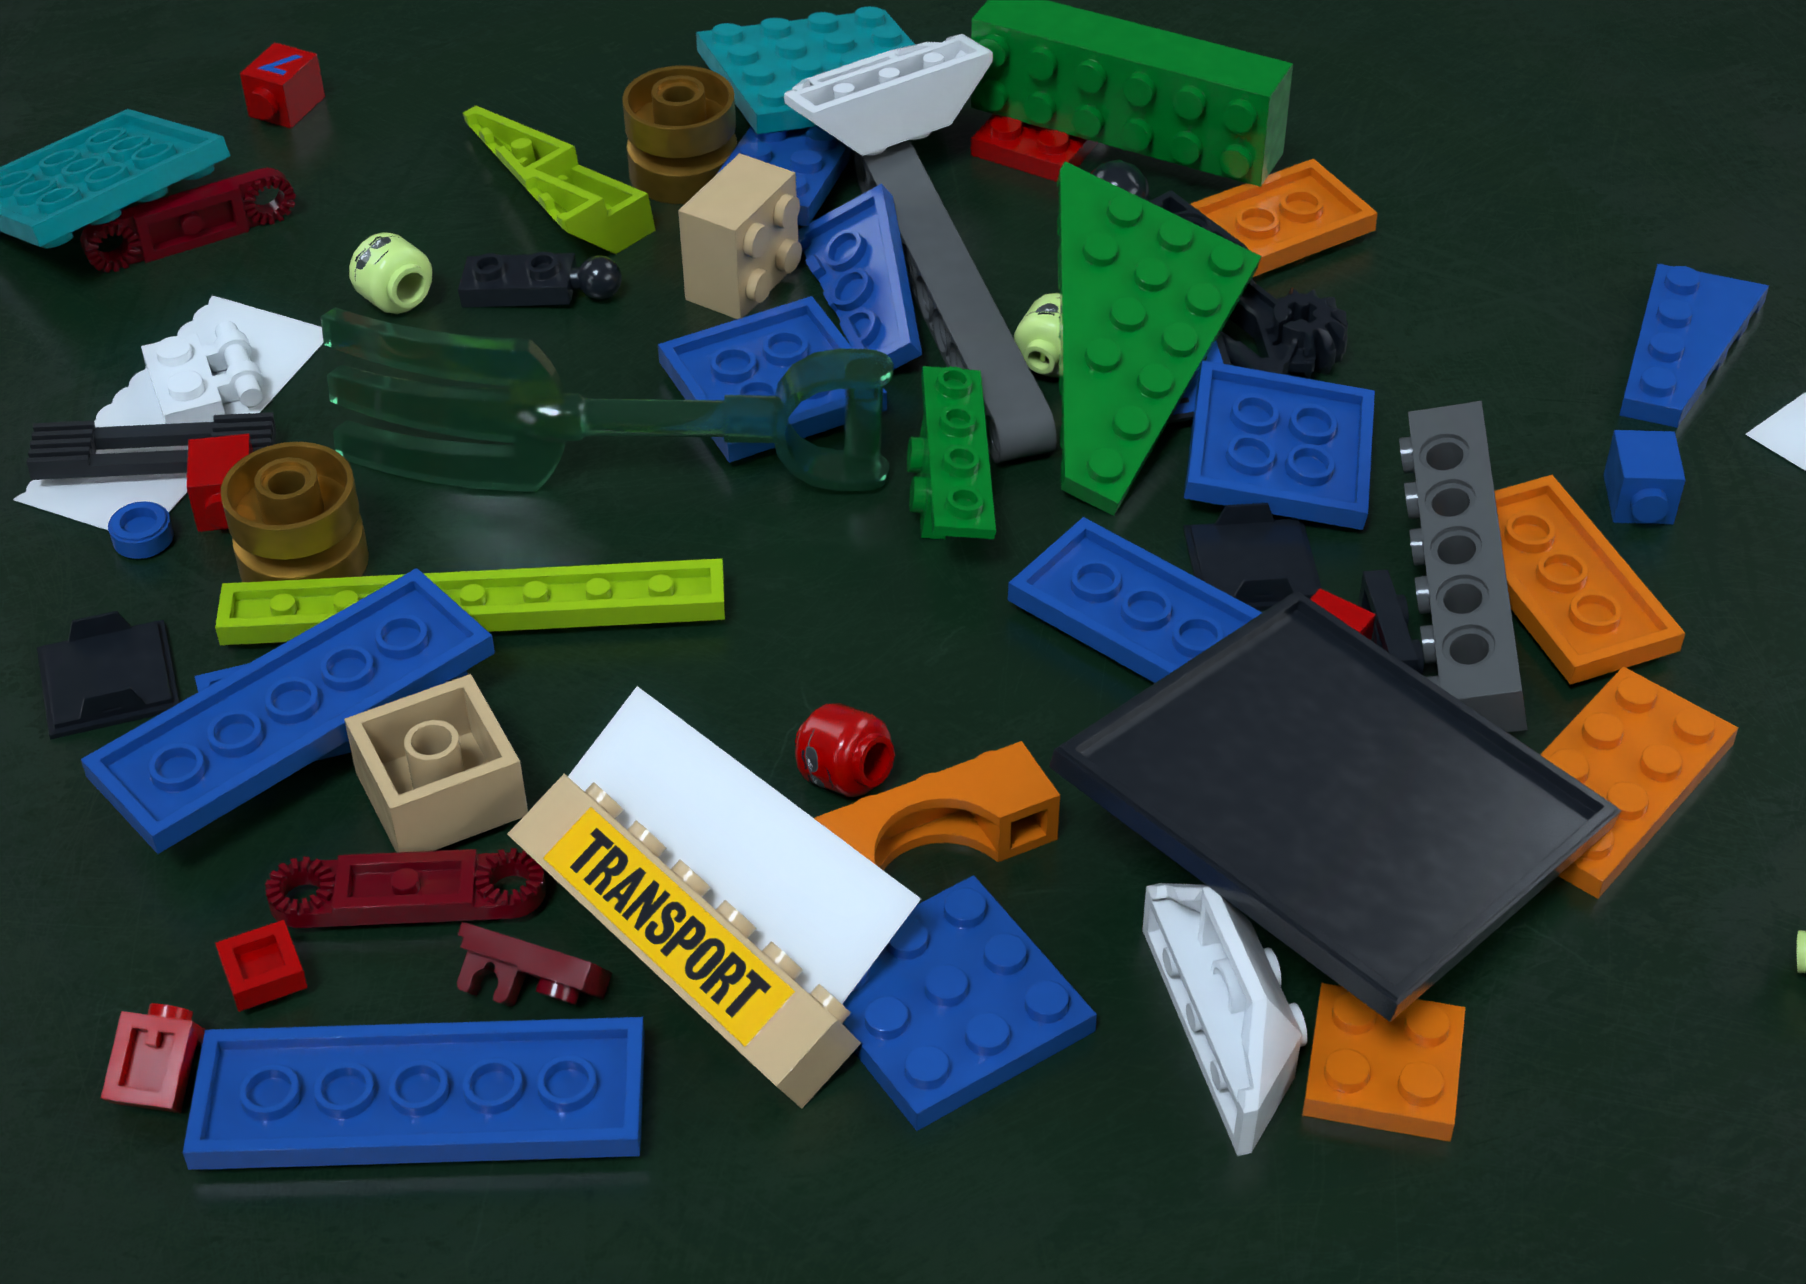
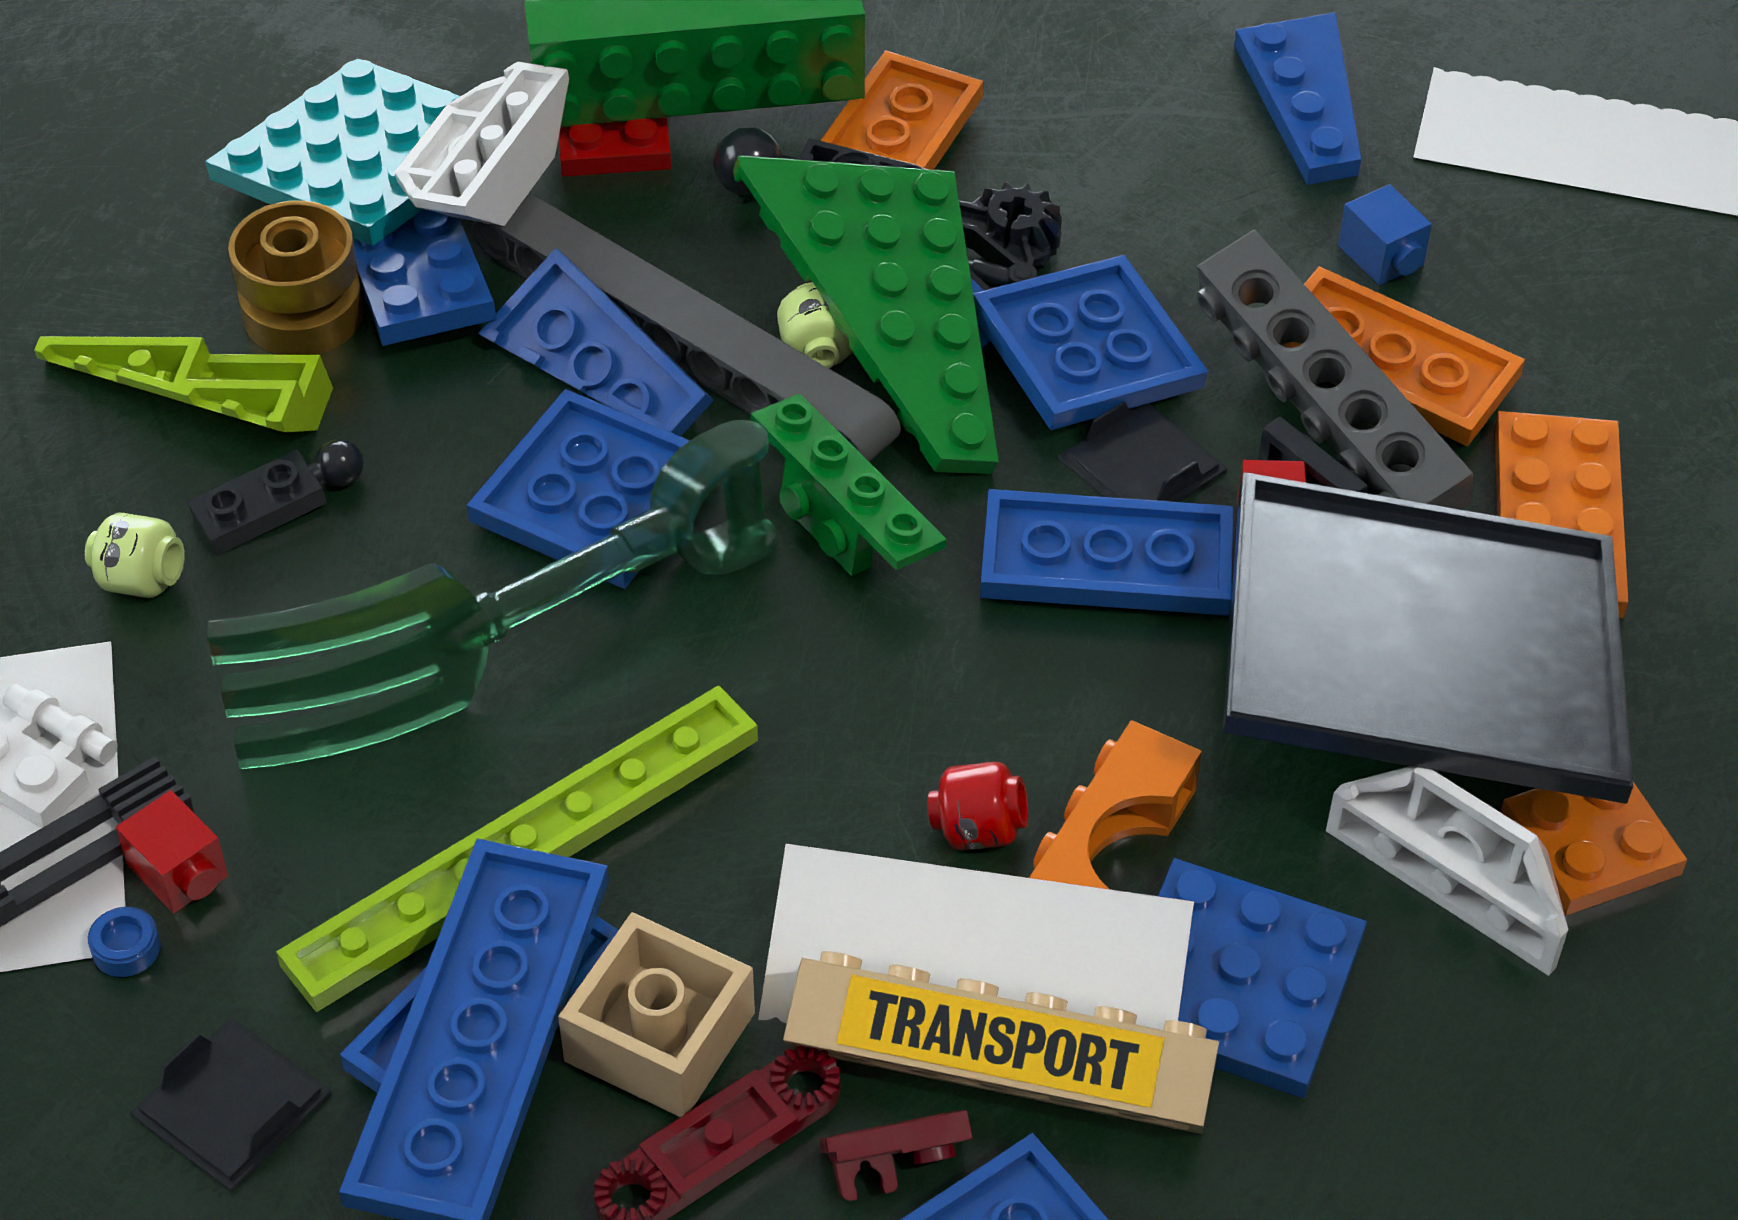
camera: 35 degrees left, 5 degrees up
pearl gold wheel [221,442,369,582] -> none
tan brick [678,153,802,319] -> none

